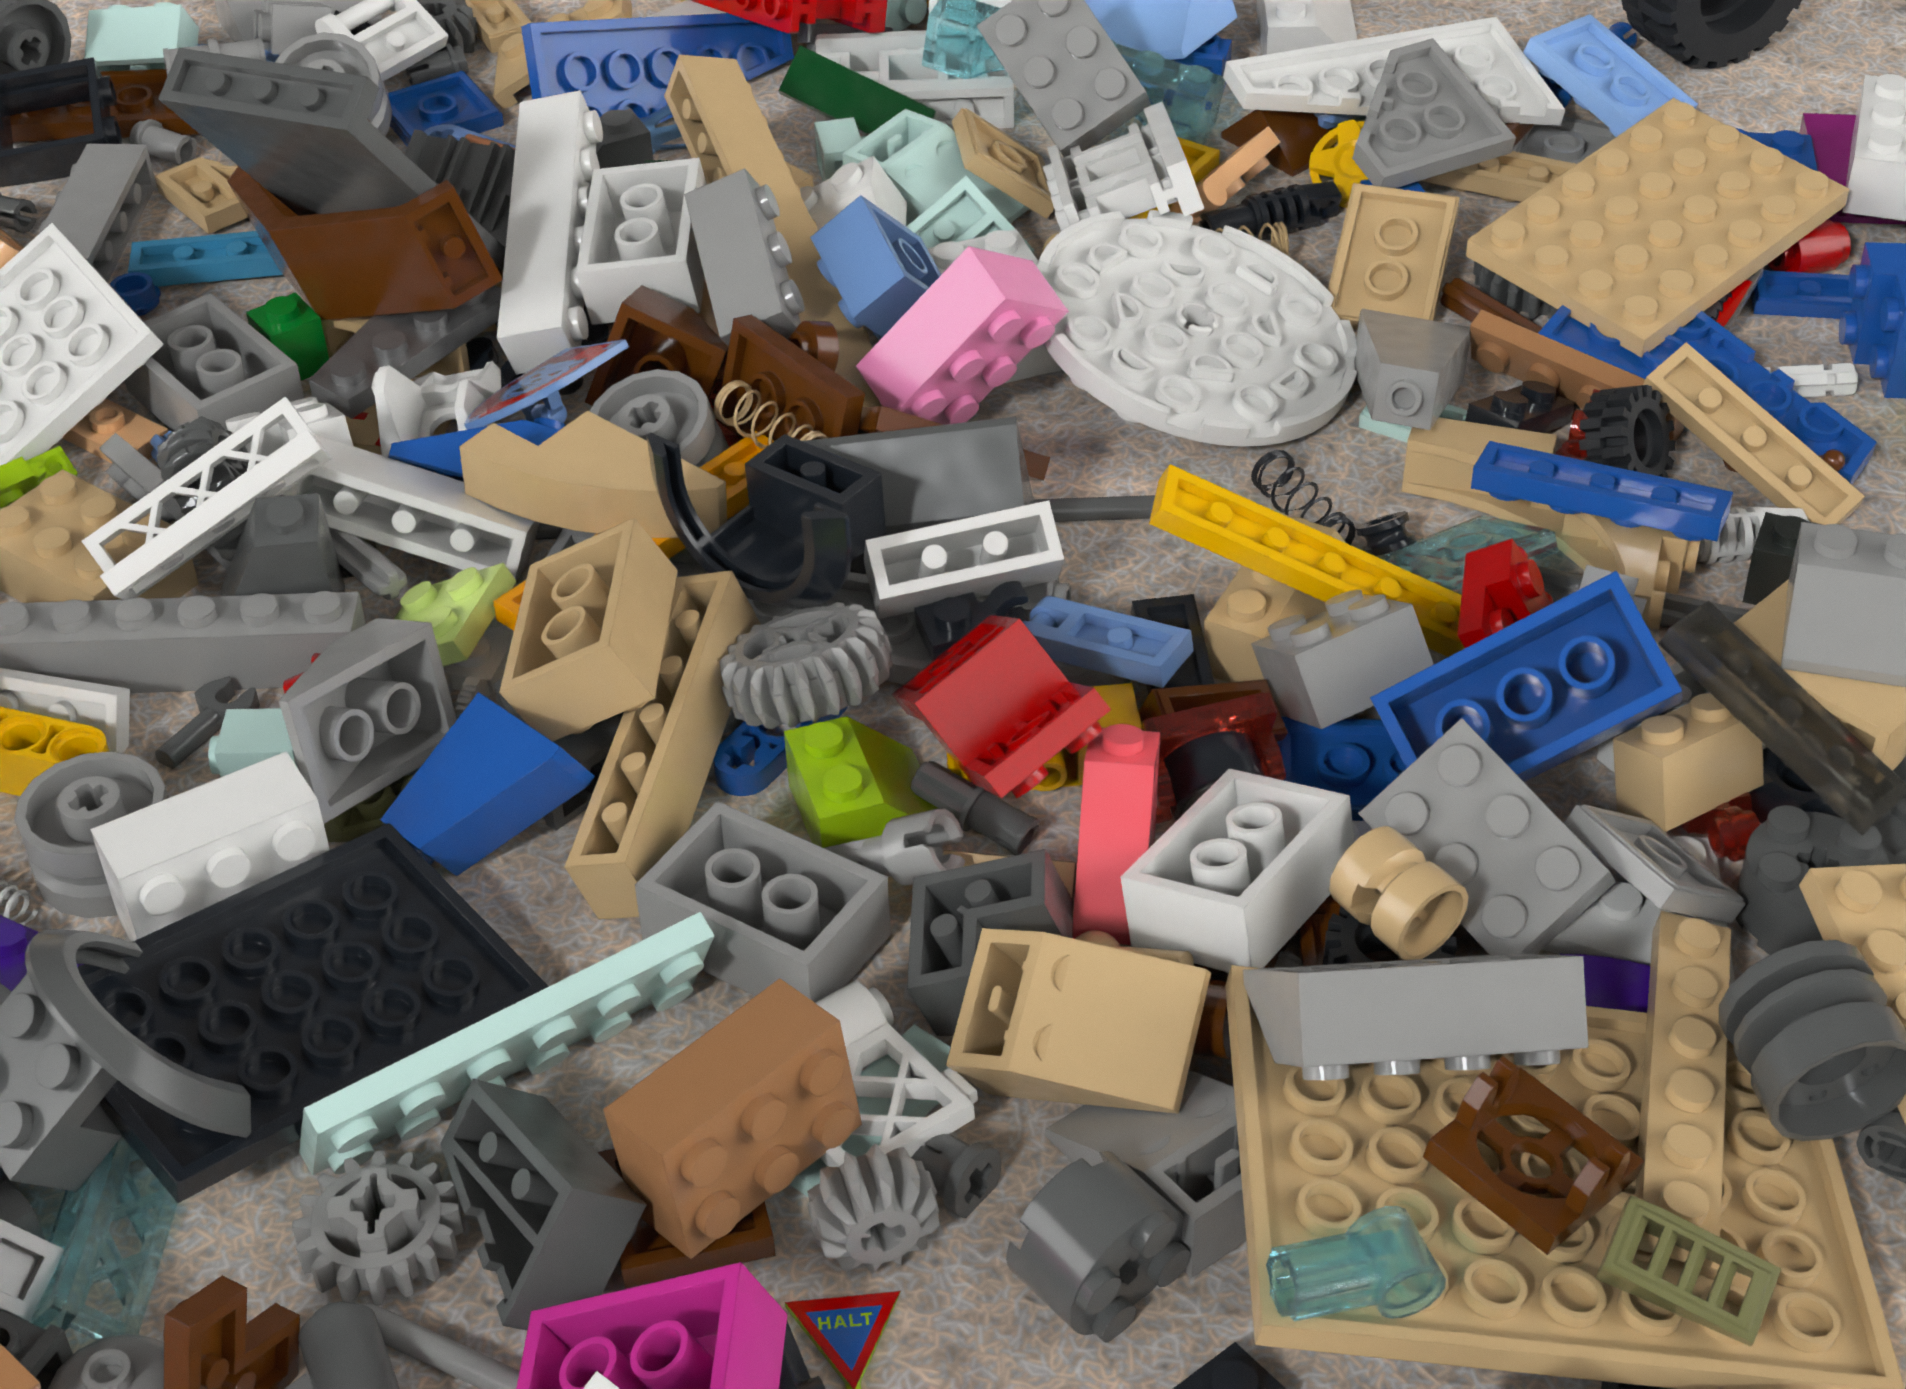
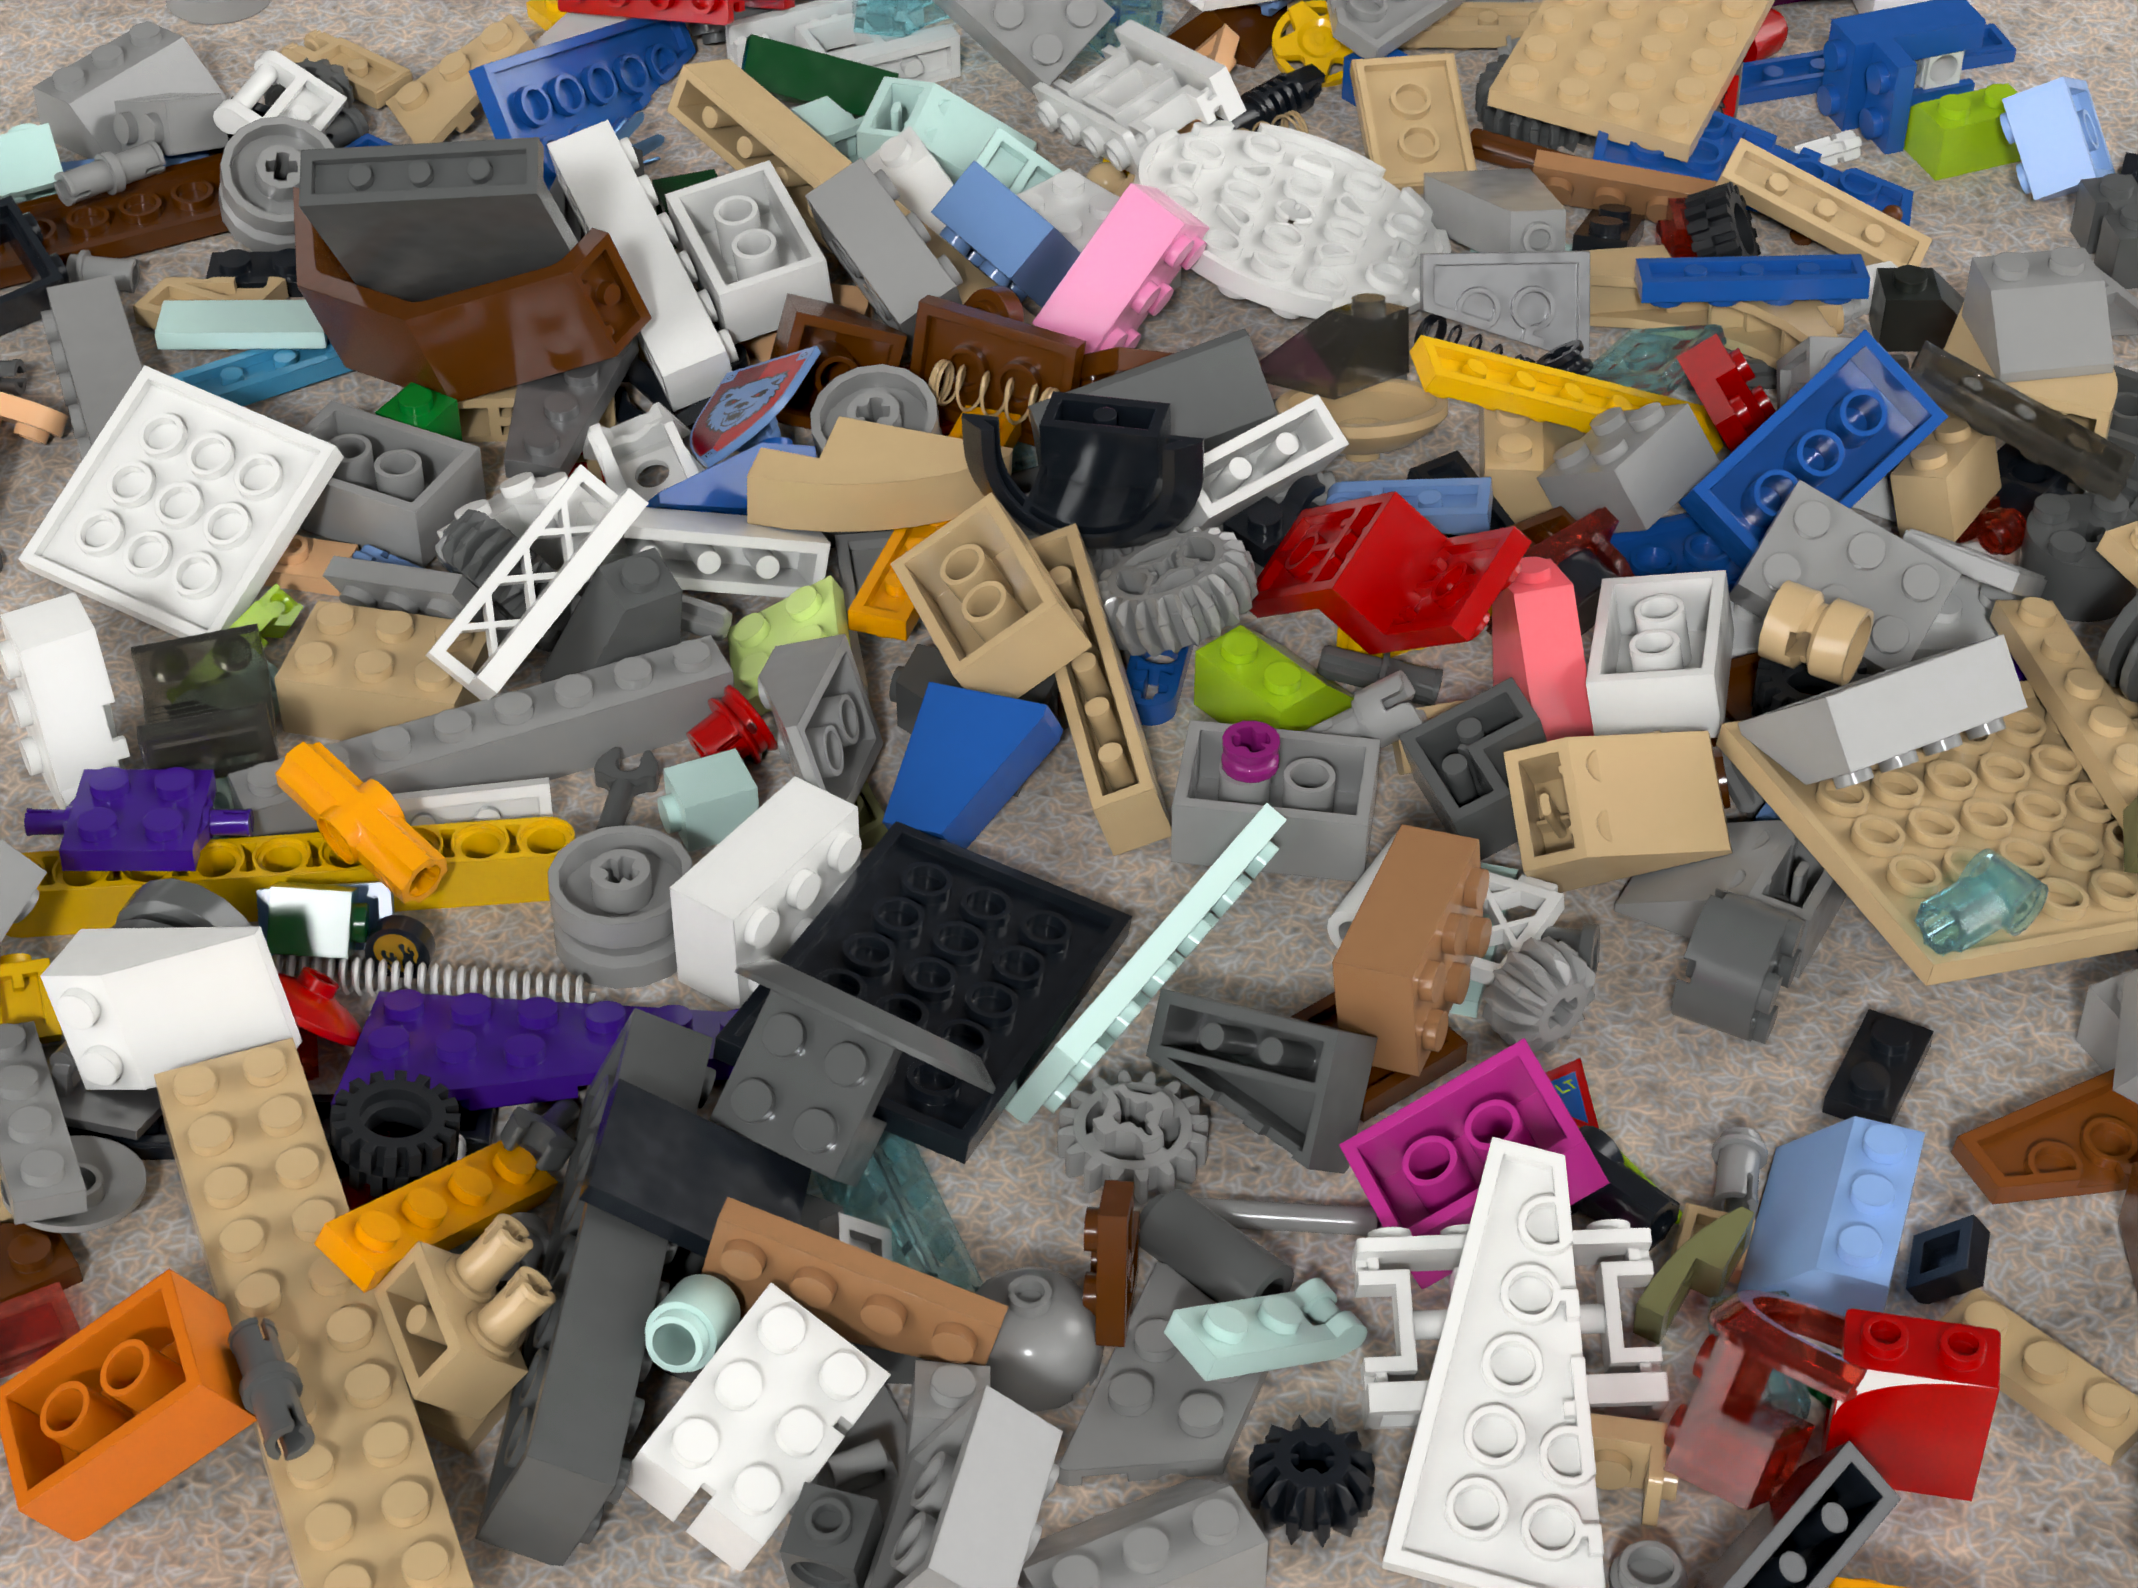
camera: 25 degrees left, 0 degrees up
tan tile [952,108,1054,219] -> none
reddish brown piece [1423,1056,1645,1255] -> none
none -> light aqua tile [154,300,328,350]
none -> magenta bush [1221,721,1280,783]
none -> clear smoke slope [1259,293,1409,400]
none -> tan dish [1275,377,1448,462]
none -> flat silver wing [1420,251,1590,358]

